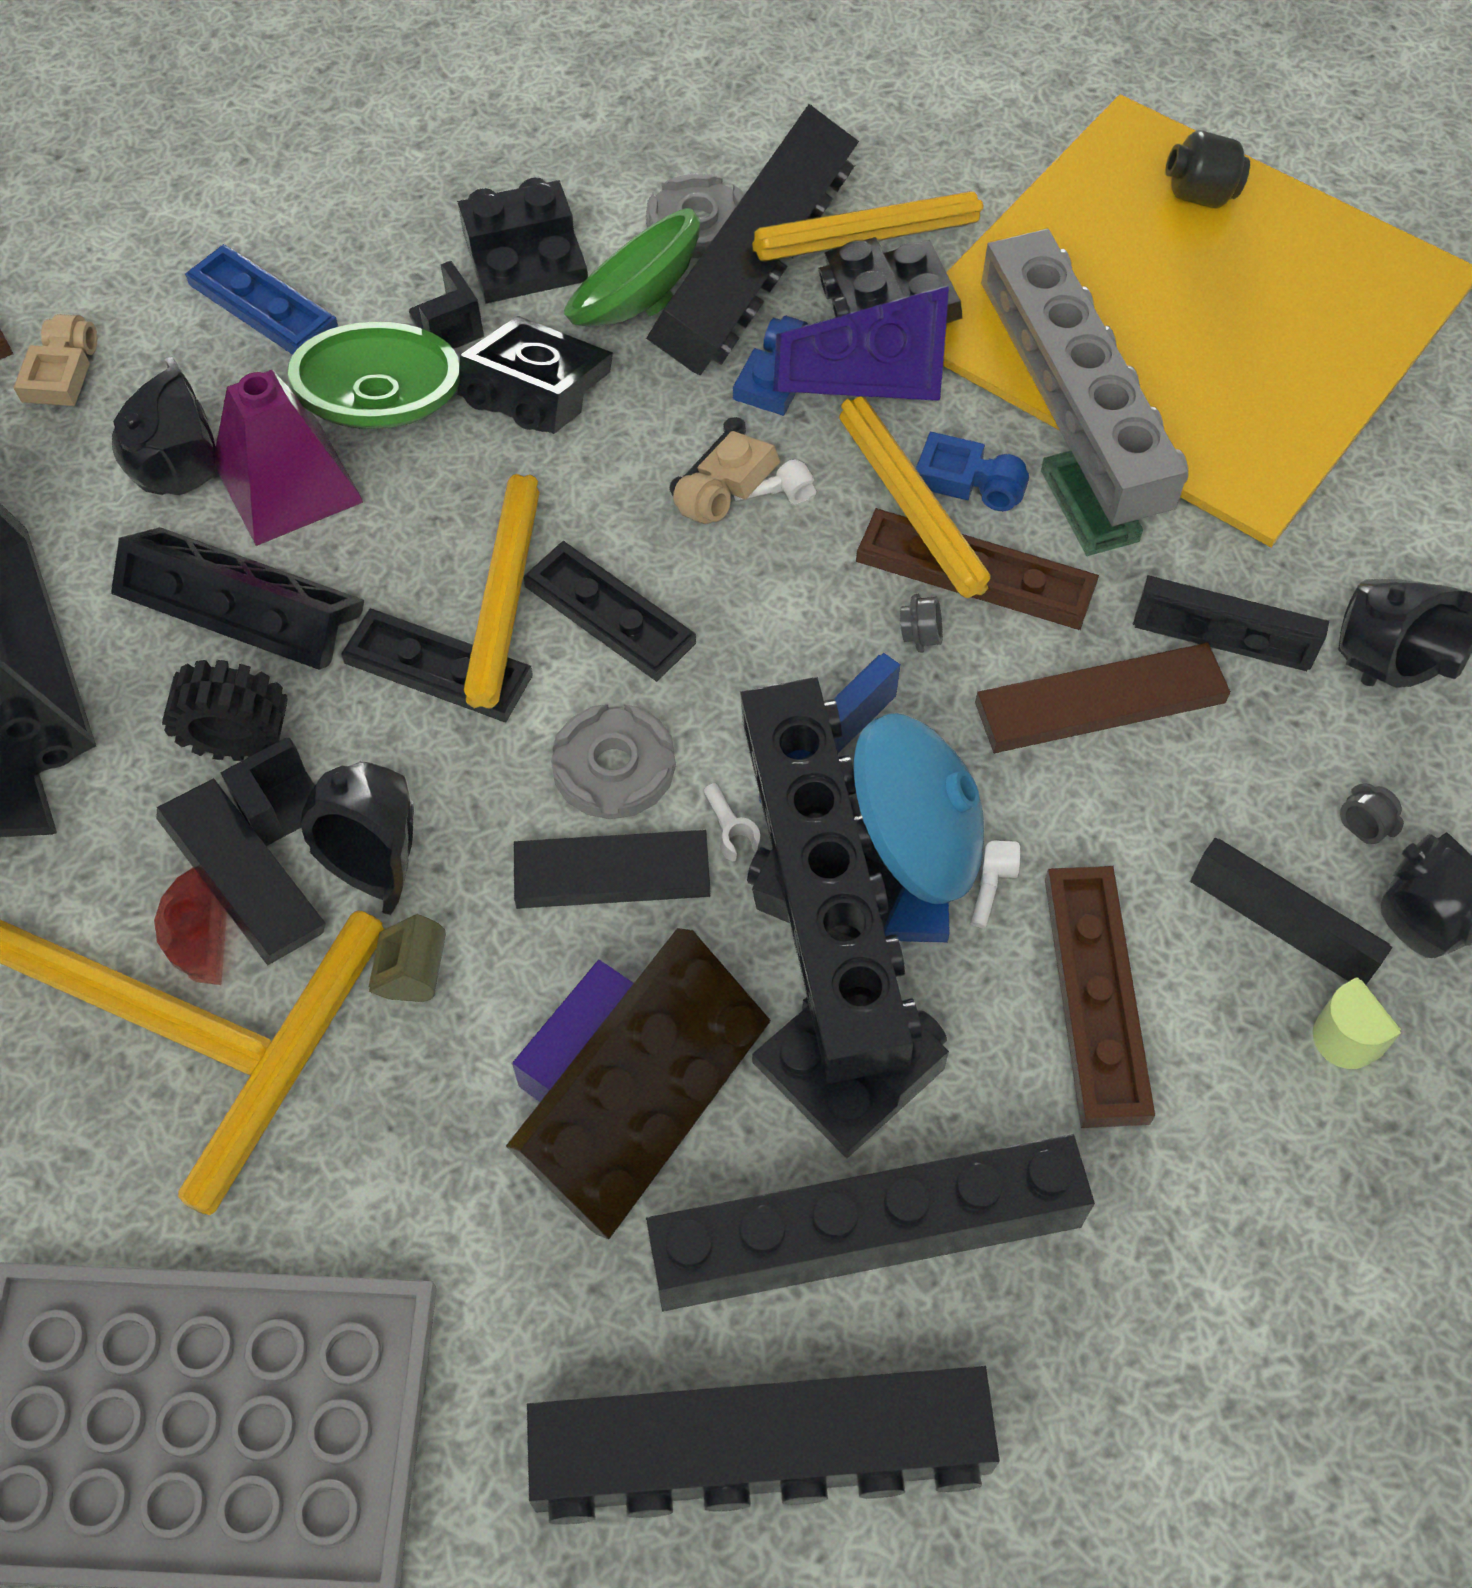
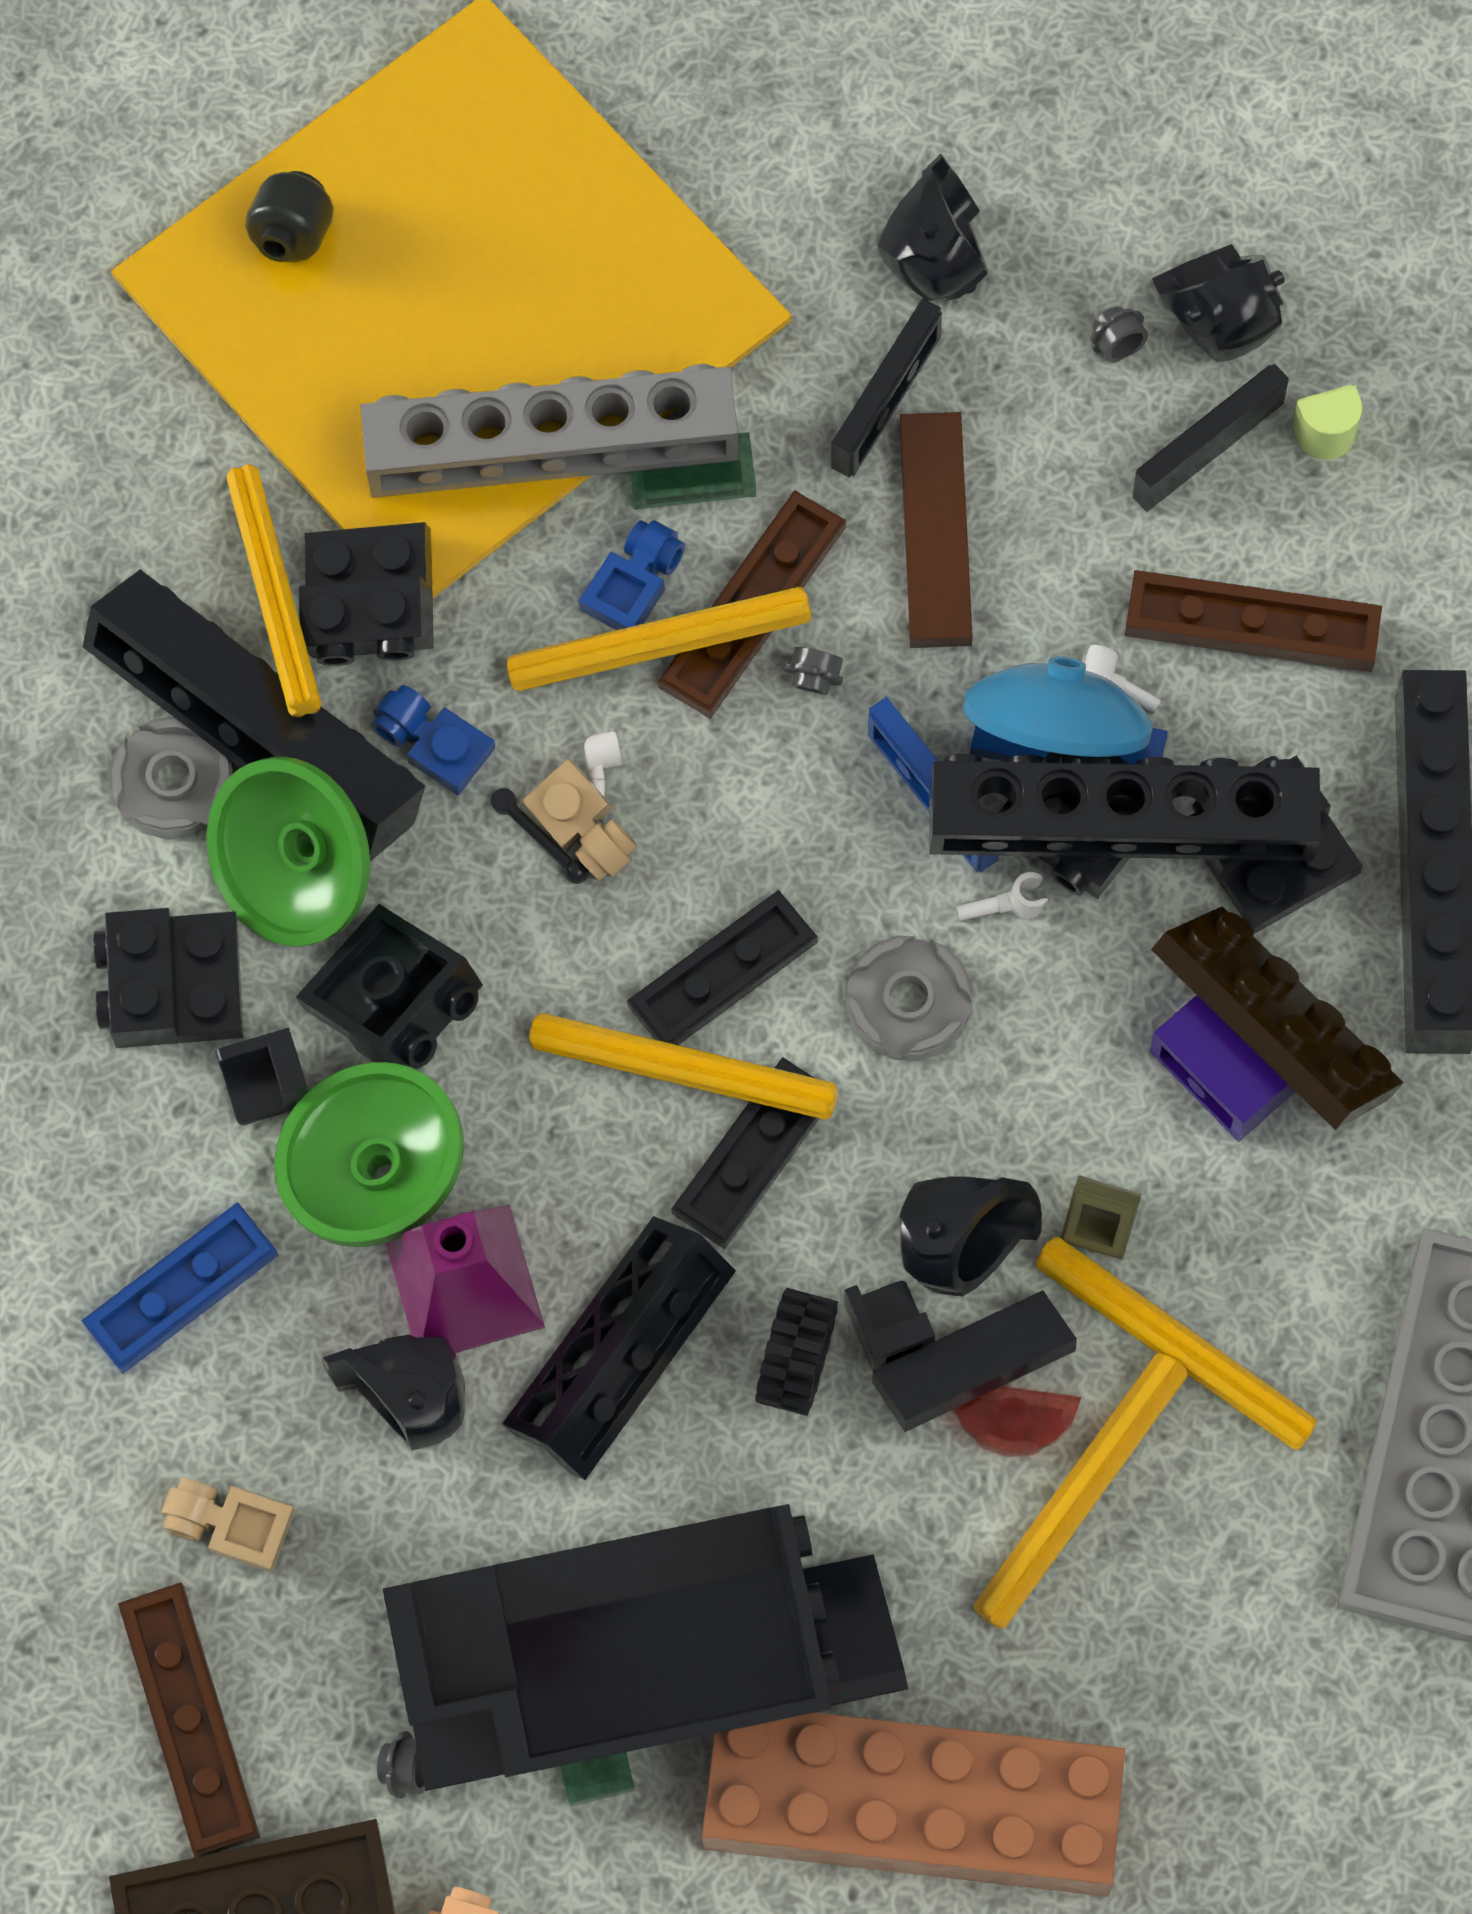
camera: 75 degrees left, 10 degrees up
black tile [514,830,711,909] -> none
dark purple wing [773,286,949,401] -> none

